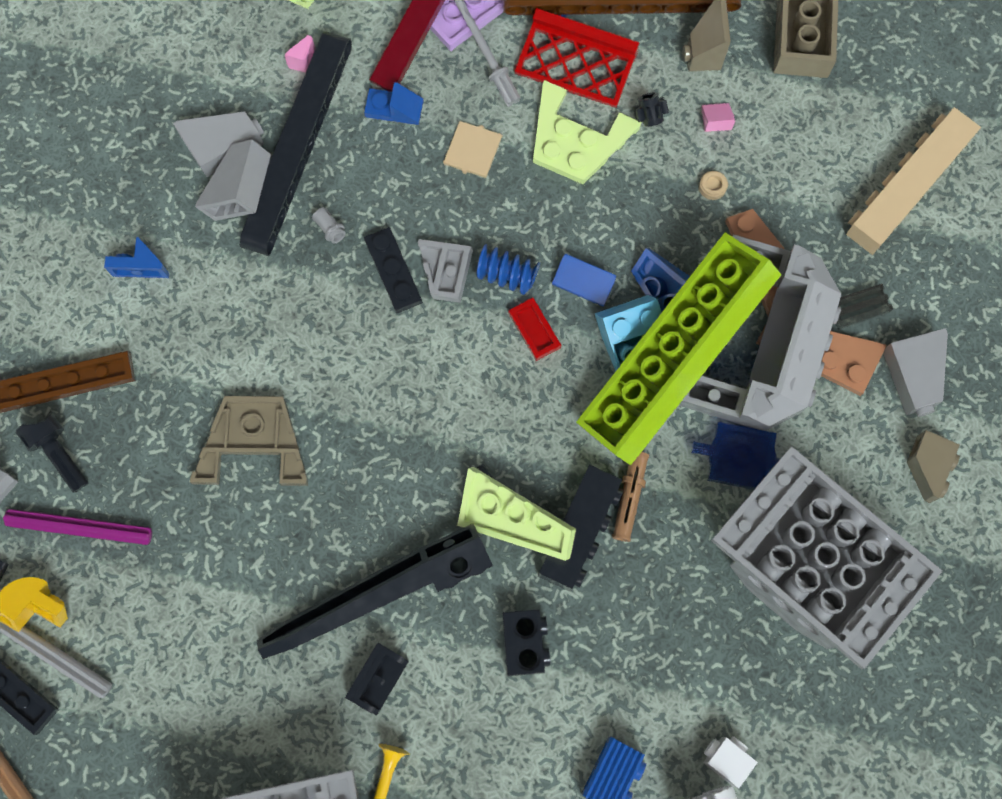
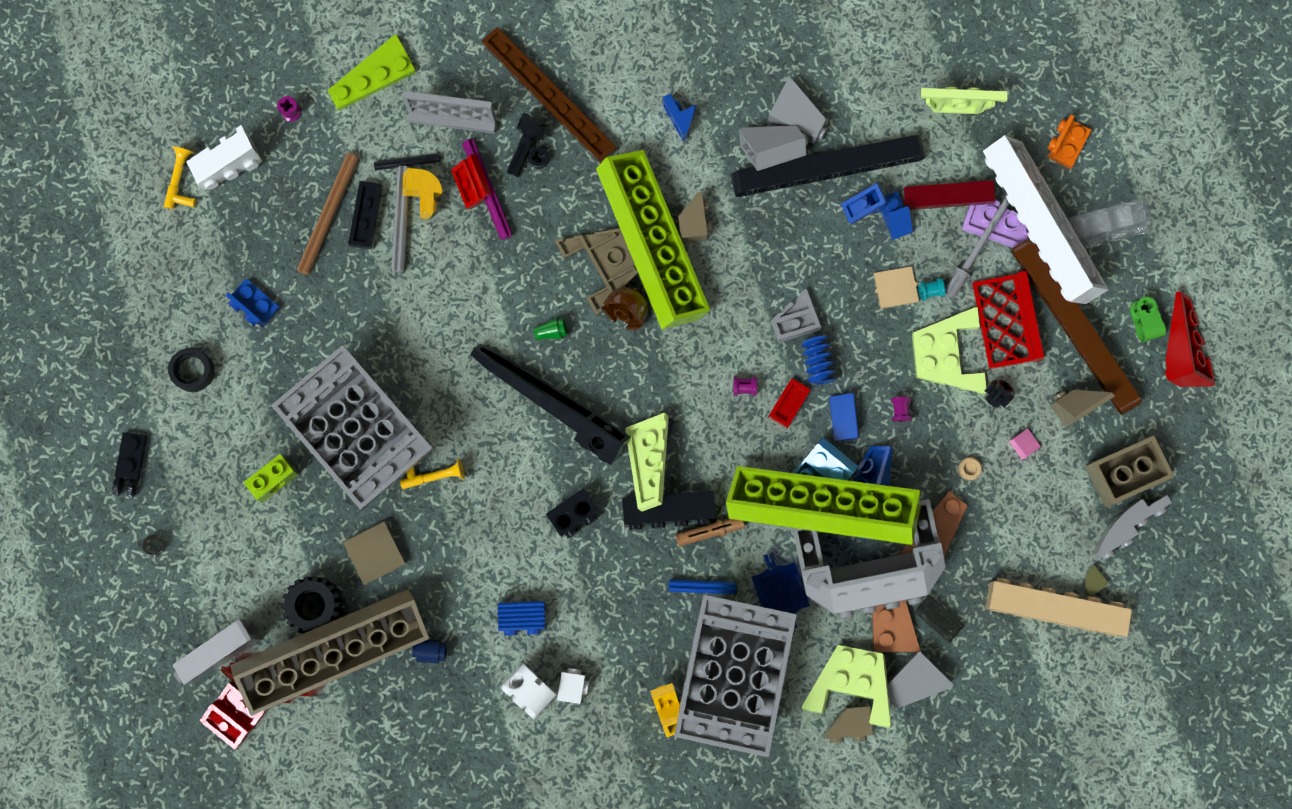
camera: 60 degrees right, 5 degrees up
bright pink slope [284,35,316,73] -> none
light grey pin [312,207,346,243] -> none
black hinge [345,643,409,716] -> none
black plate [364,227,423,314] -> none
none -> red plate [451,154,492,209]
none -> black bush [528,147,549,169]
none -> green cone [533,317,568,340]
none -> lime brick [596,150,711,330]
none -> reddish brown cylinder [603,287,648,330]
none -> yellow brick [650,683,680,738]
none -> blue axle [668,579,736,594]
none -> dark tan slope [678,192,711,243]
none -> magenta bush [733,376,757,396]
none -> yellowish green wing [802,645,892,729]
none -> blue slope [841,183,888,224]
none -> magenta bush [891,397,912,422]
none -> teal bush [918,277,945,301]
none -> olive tile [1084,565,1109,597]
none -> light grey slope [1092,495,1172,560]

